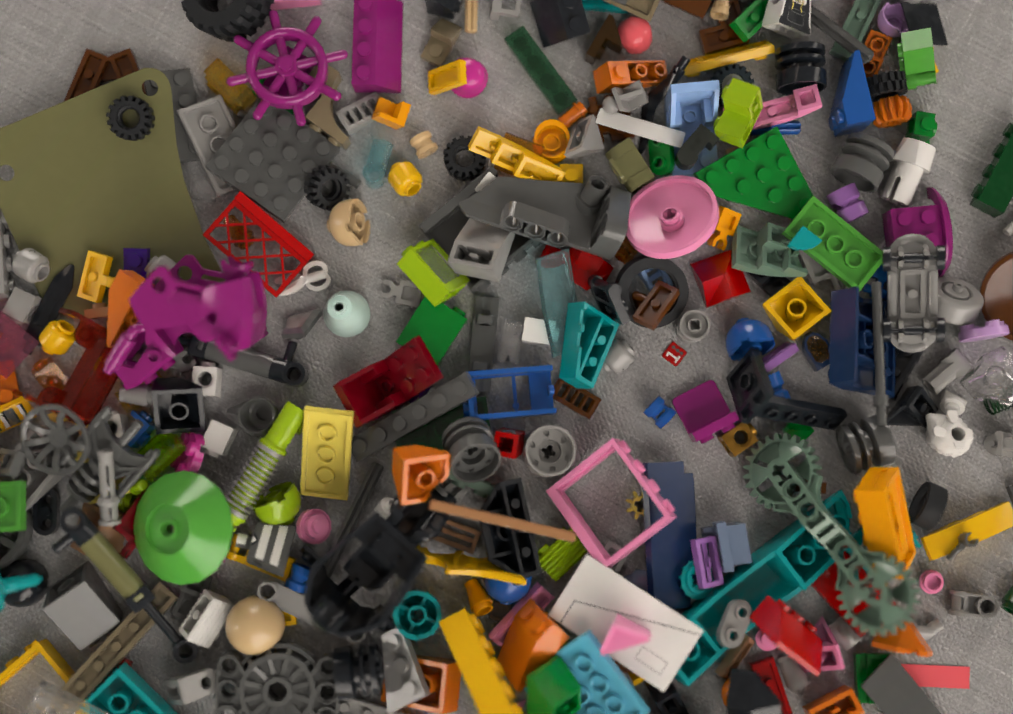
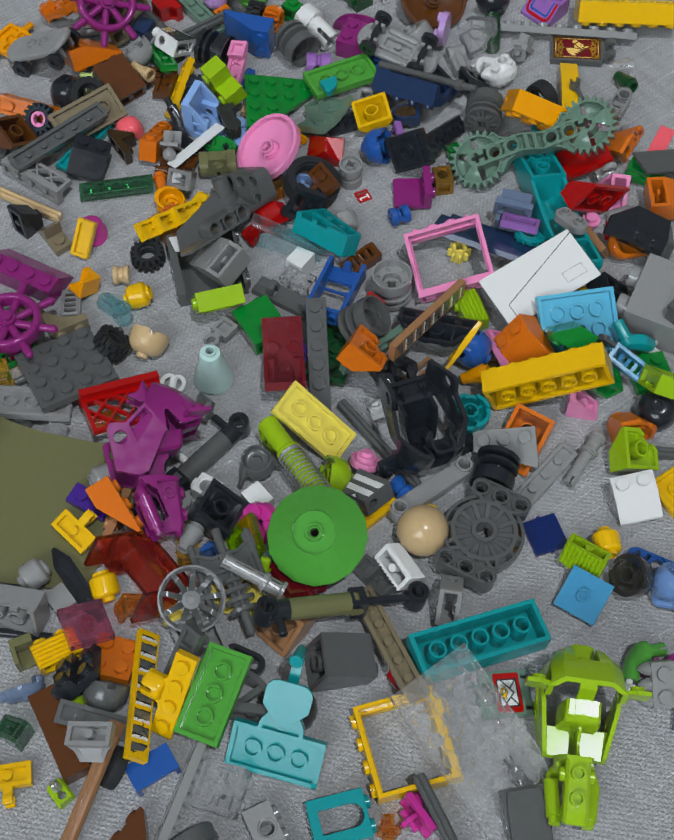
camera: 65 degrees left, 25 degrees down
bright pink slope [600,614,651,656] -> none

